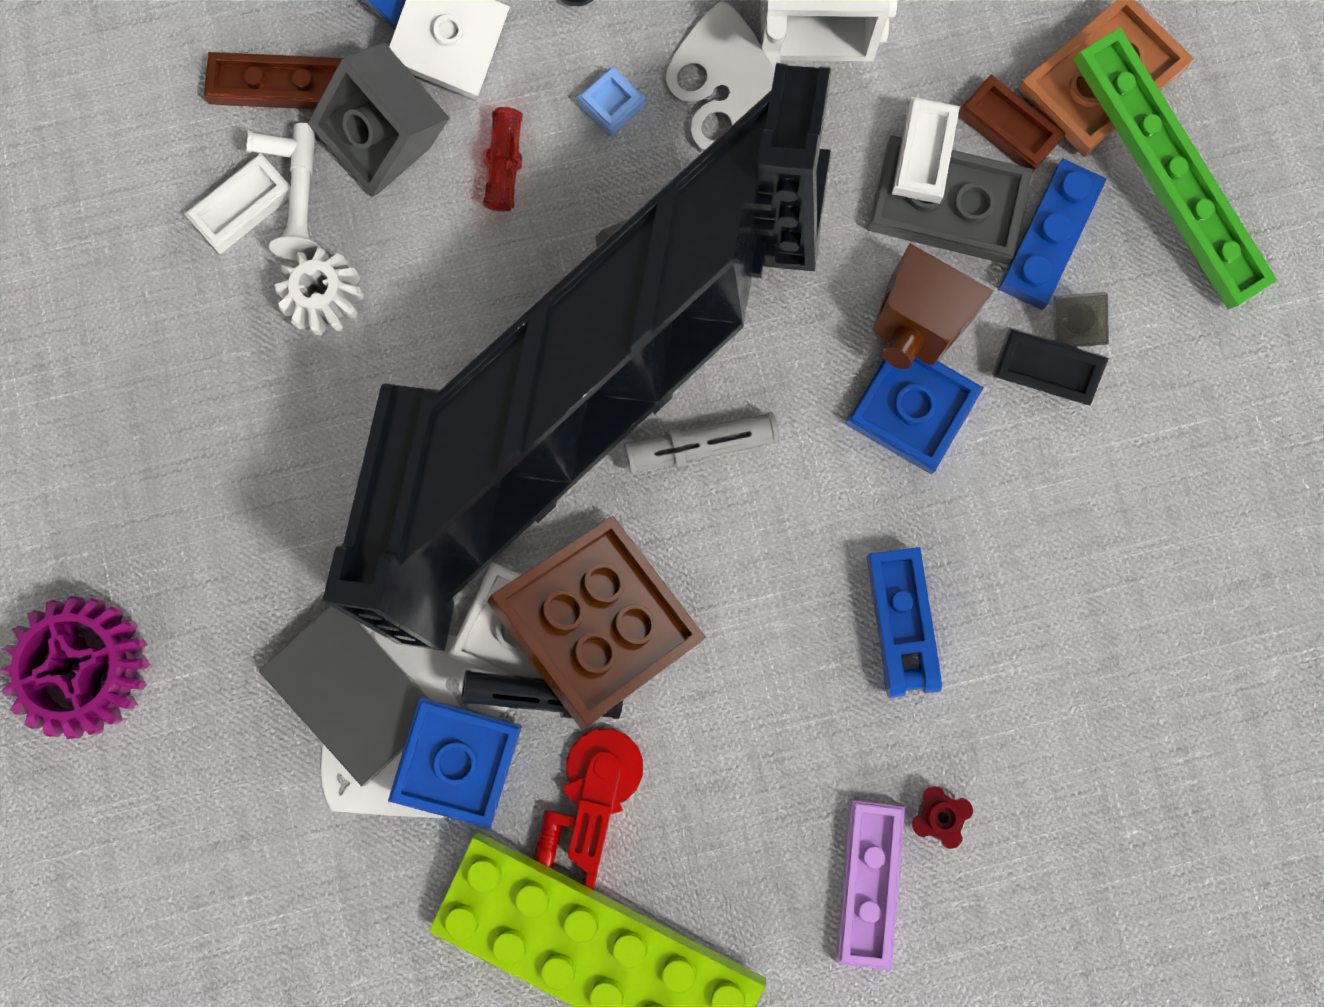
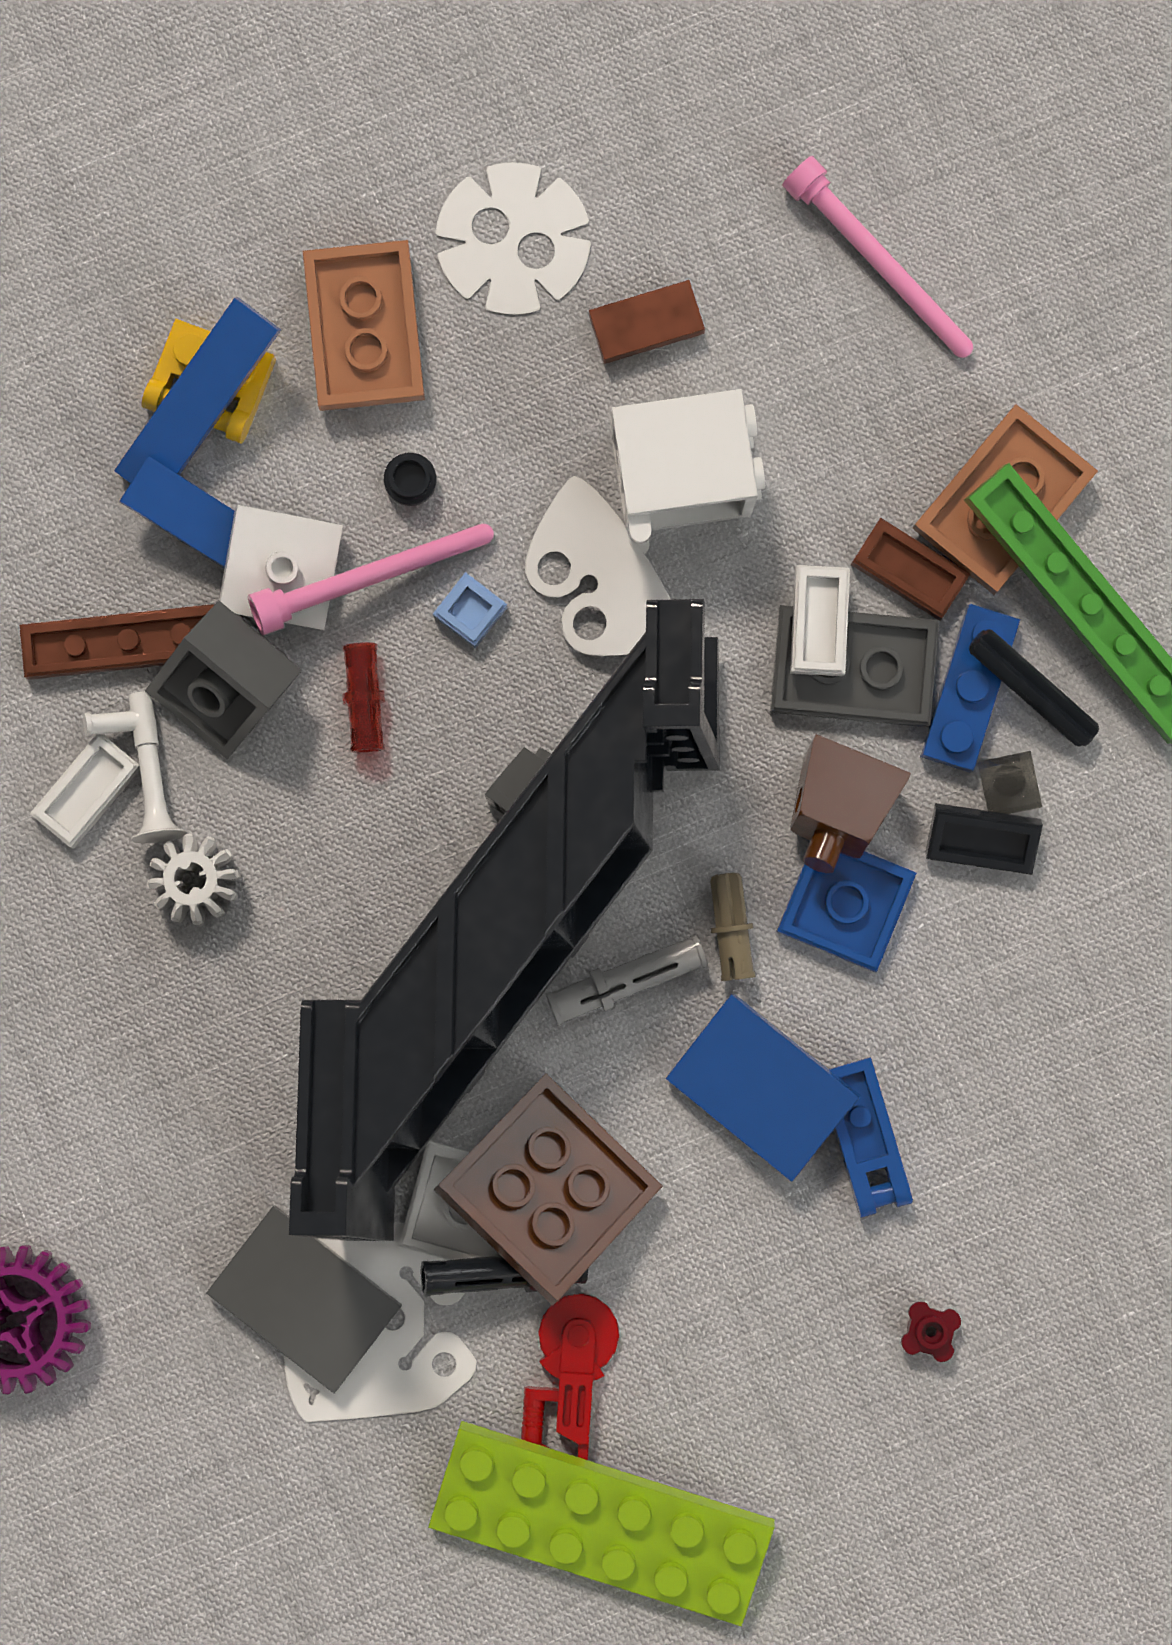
camera: 10 degrees left, 5 degrees up
blue tile [388,696,522,829] -> none
lavender tile [836,800,905,970] -> none
none -> bright pink piece [248,523,494,635]
none -> blue tile [665,994,861,1182]
none -> dark tan axle [710,872,756,981]
none -> black axle [969,629,1099,747]

